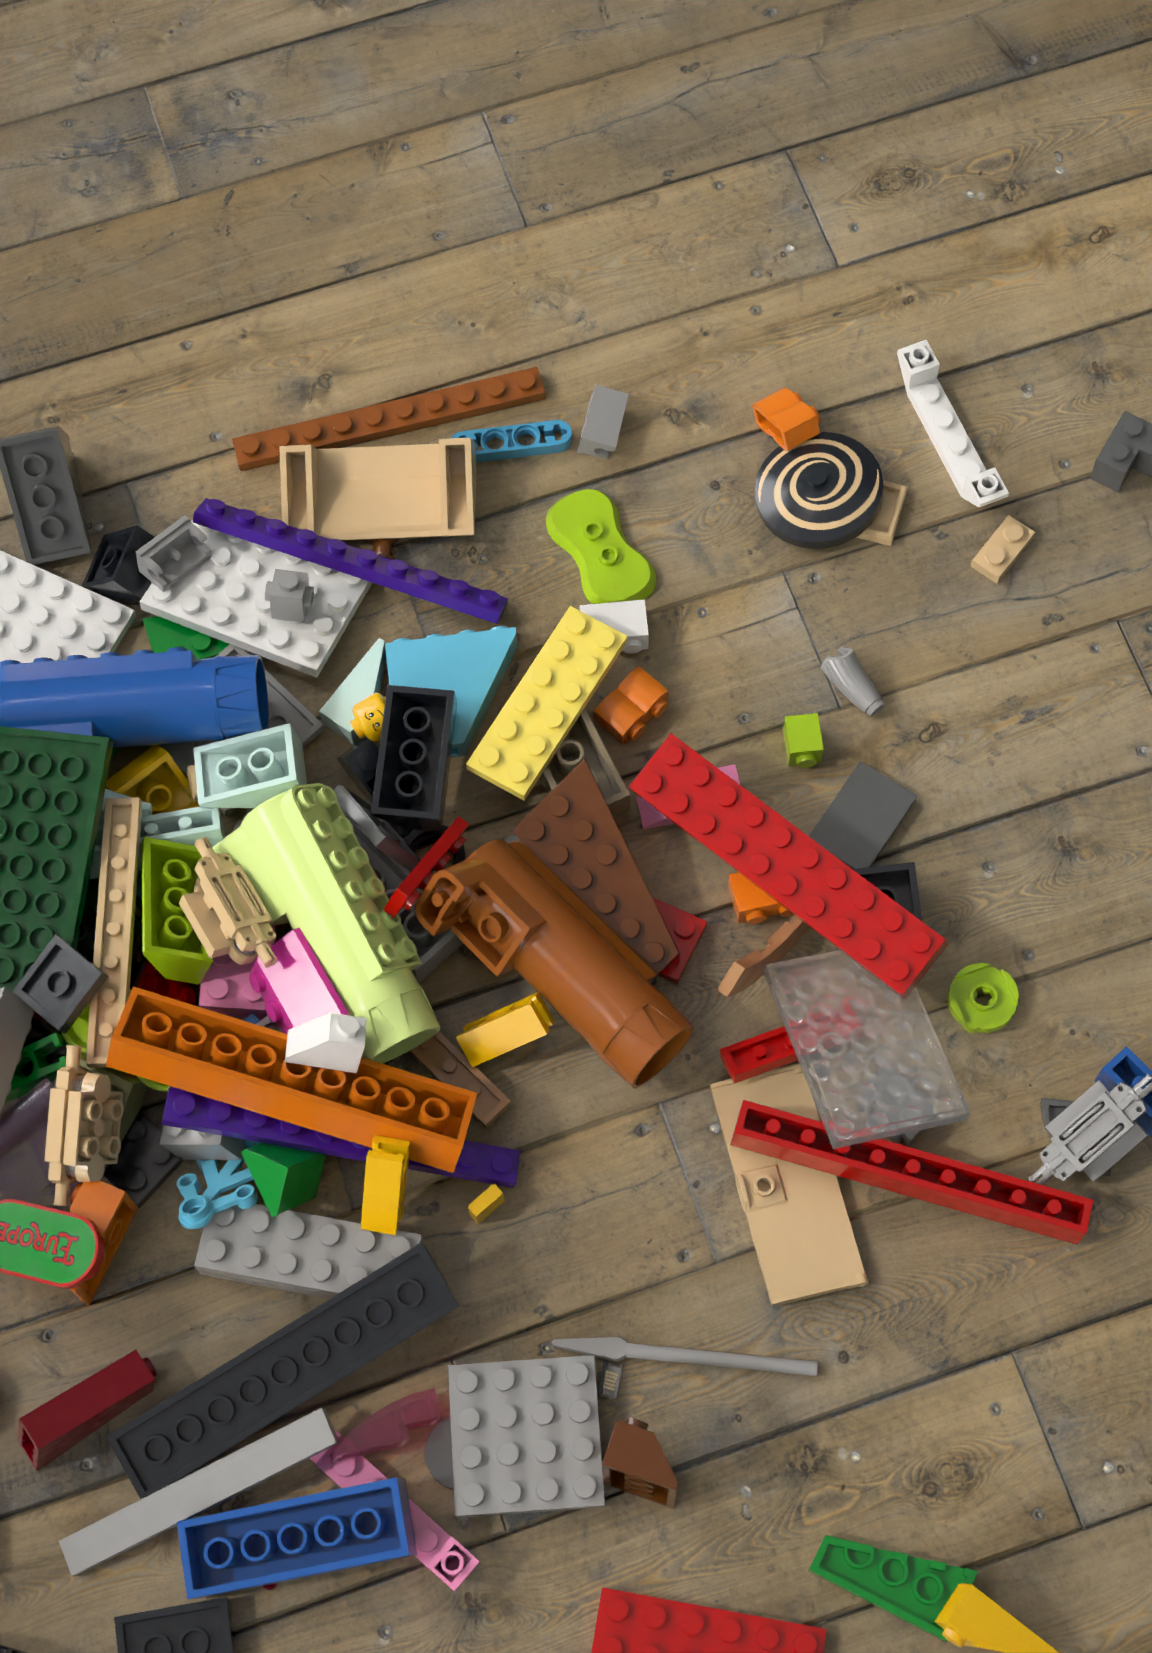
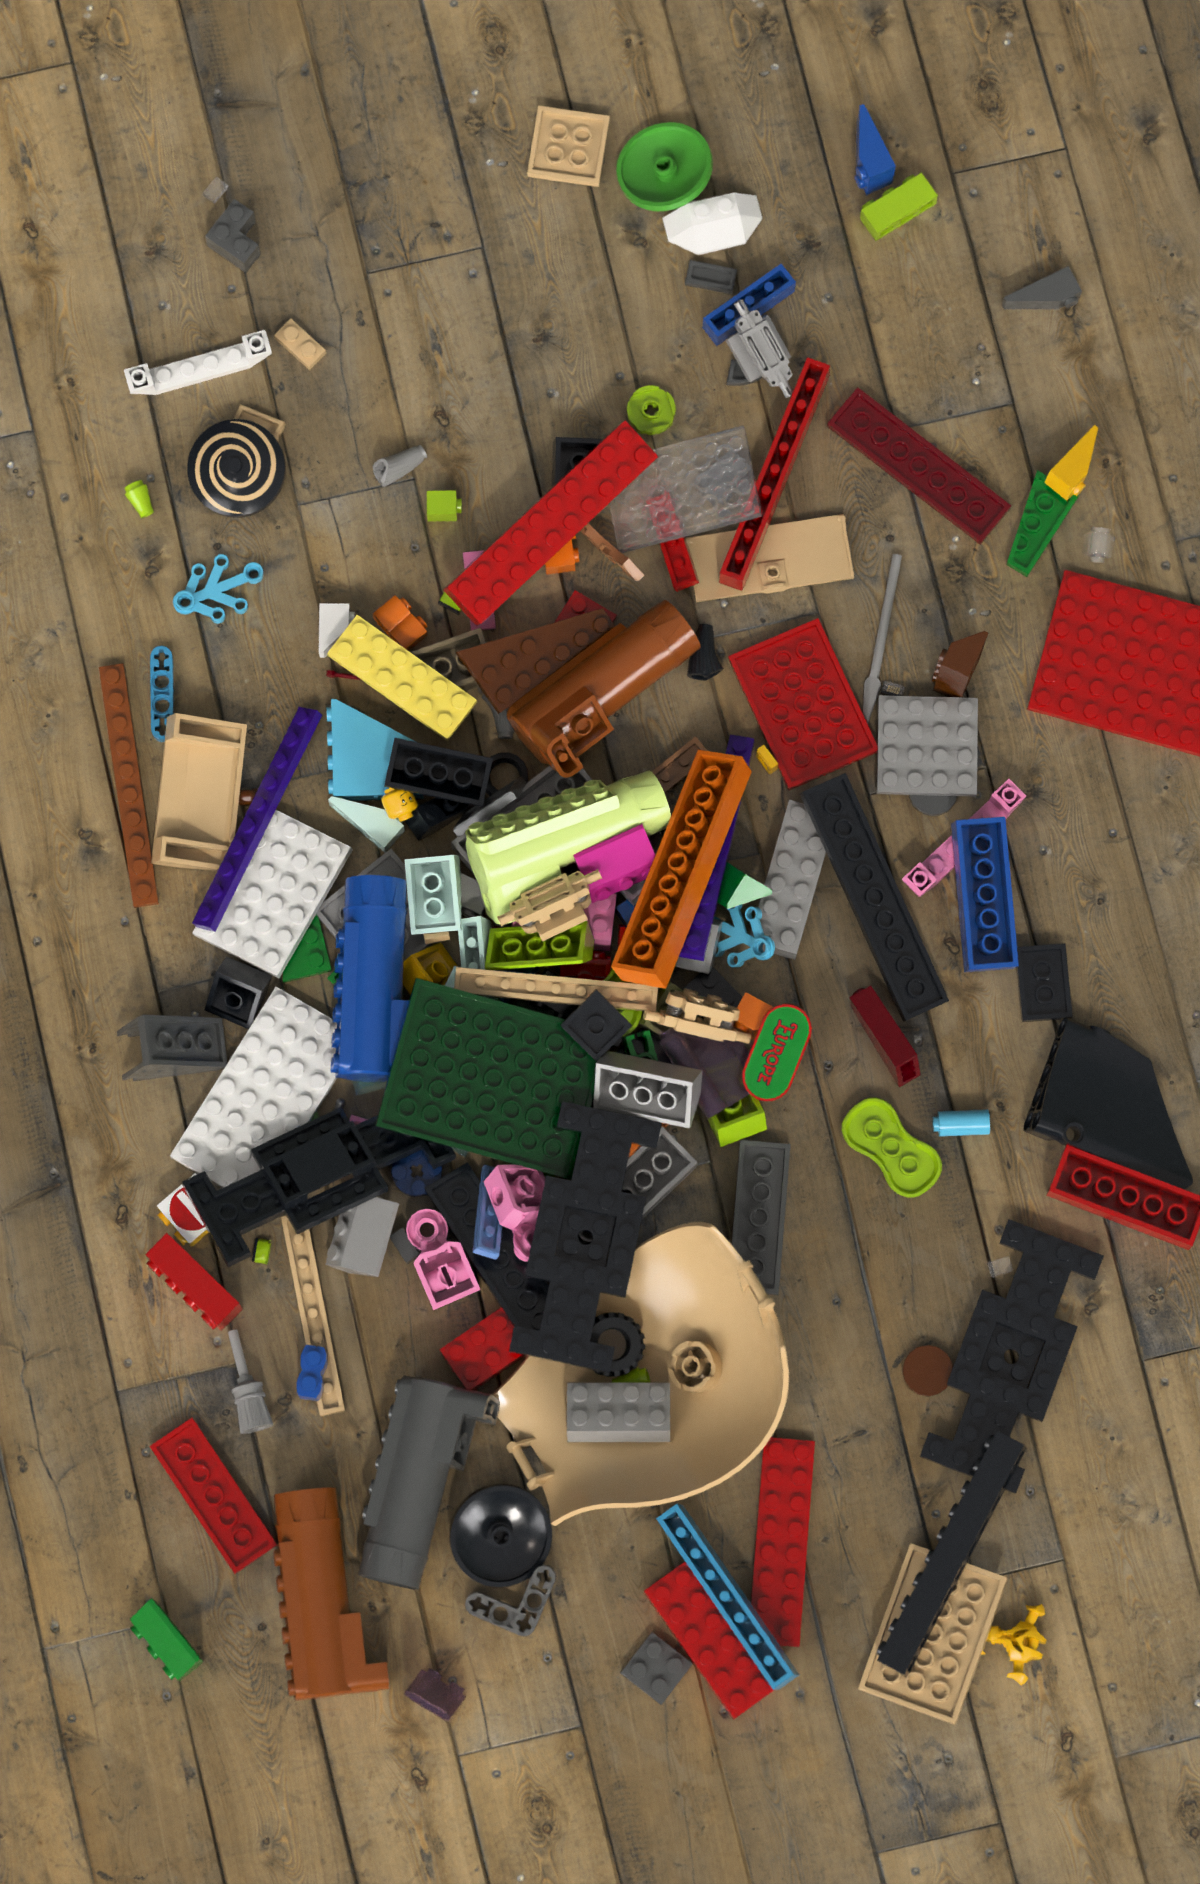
camera: 90 degrees left, 10 degrees up
light grey tile [59,1408,339,1576] -> none
light grey hinge [136,515,212,592] -> none
light grey brick [265,569,314,623] -> none
white slope [285,1013,367,1073] -> none
clear pink slope [330,1388,442,1462] -> none
yellow piece [360,1135,410,1235] -> none
red plate [383,816,469,918] -> none
yellow piece [456,992,555,1067] -> none
lime plate [546,489,657,604] -> none
light grey hinge [576,384,629,459] -> none
orange brick [752,387,821,451] -> none
dark grey tile [809,762,917,869] -> none
none -> lime cone [124,480,154,518]
none -> medium azure plant [173,554,264,624]
none -> black piece [687,624,724,681]
none -> red plate [728,618,878,791]
none -> dark red plate [827,387,1011,545]

